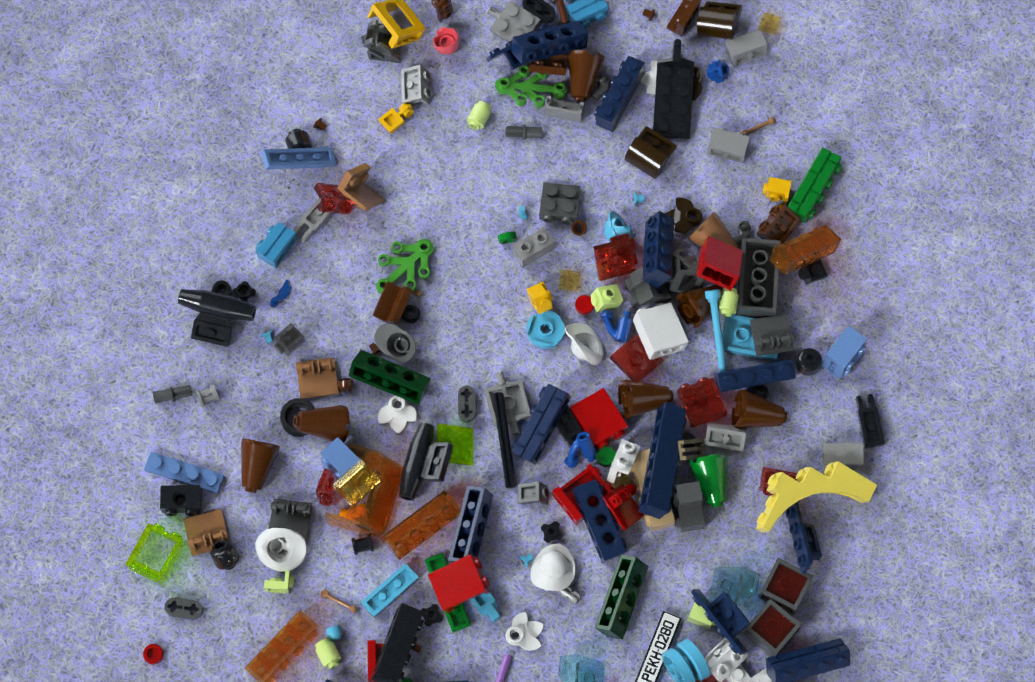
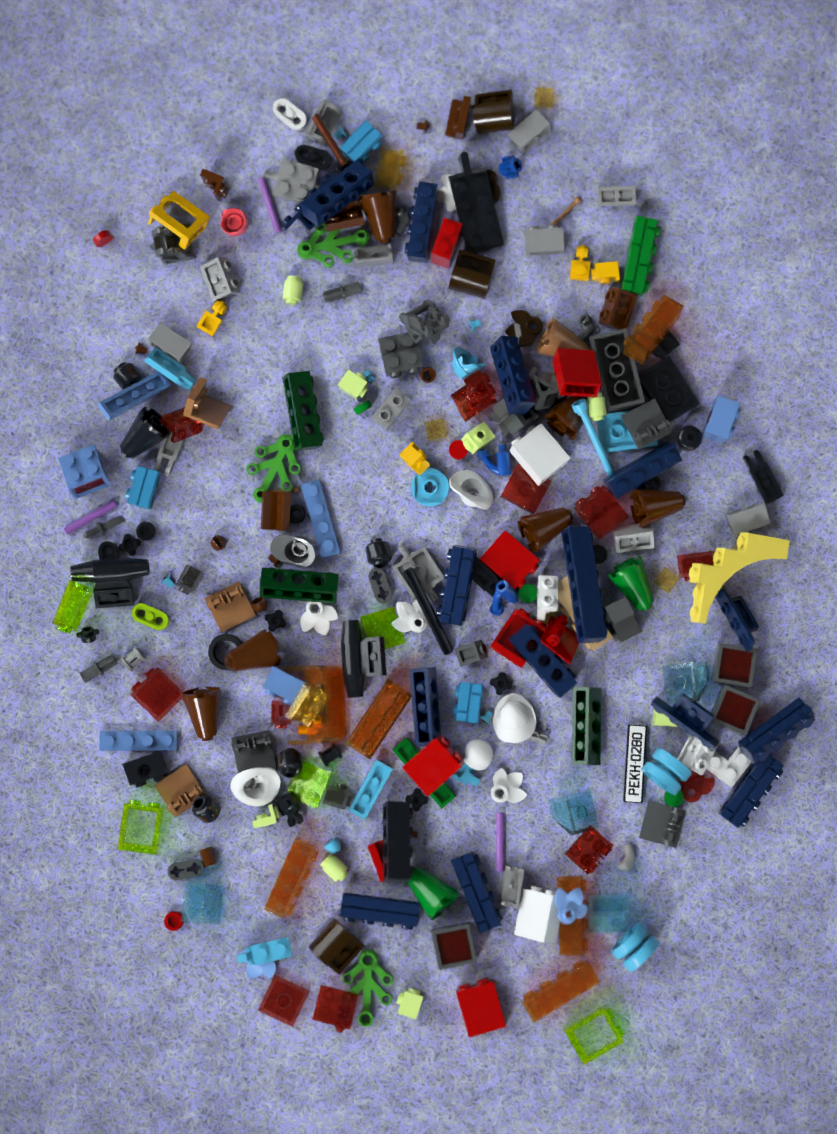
camera: 15 degrees left, 15 degrees up
blue piece [270,279,291,307] -> none
medium nougat hinge [321,590,358,613] -> none
dark tan tile [678,438,707,461] -> none
none -> clear neon green window [52,580,93,634]
none -> medium blue piece [58,444,111,500]
none -> medium lavender bar [64,500,117,535]
none -> black plate [76,626,100,643]
none -> dark grey piece [83,516,125,539]
none -> red tile [93,230,113,247]
none -> black cone [120,407,171,458]
none -> clear red plate [130,667,183,722]
none -> lime plate [132,603,169,631]
none -> black tile [136,521,156,541]
none -> medium azure hinge [144,347,196,391]
none -> light grey hinge [148,323,192,364]
none -> clear light blue slope [181,882,224,925]
none -> reddish brown hinge [199,846,218,867]
none -> reddish brown hinge [211,535,226,551]
none -> medium lavender bar [258,178,282,233]
none -> black plate [265,610,286,632]
none -> black plate [274,791,304,827]
none -> black head [278,748,303,778]
none -> dark green brick [282,371,324,452]
none -> clear neon green hinge [286,761,332,809]
none -> medium blue plate [301,480,340,558]
none -> clear smoke brick [322,783,353,810]
none -> yellowish green brick [338,369,368,400]
none -> black head [366,538,392,568]
none -> clear yellow bracket [374,148,407,190]
none -> white plate [391,599,427,633]
none -> dark grey piece [399,299,449,344]
none -> red brick [431,217,462,269]
none -> dark azure brick [452,682,483,723]
none -> white hair [464,739,493,770]
none -> yellow plate [569,244,590,282]
none -> light grey hinge [596,186,636,206]
none -> black plate [638,356,700,422]
none -> clear yellow tile [653,567,680,594]

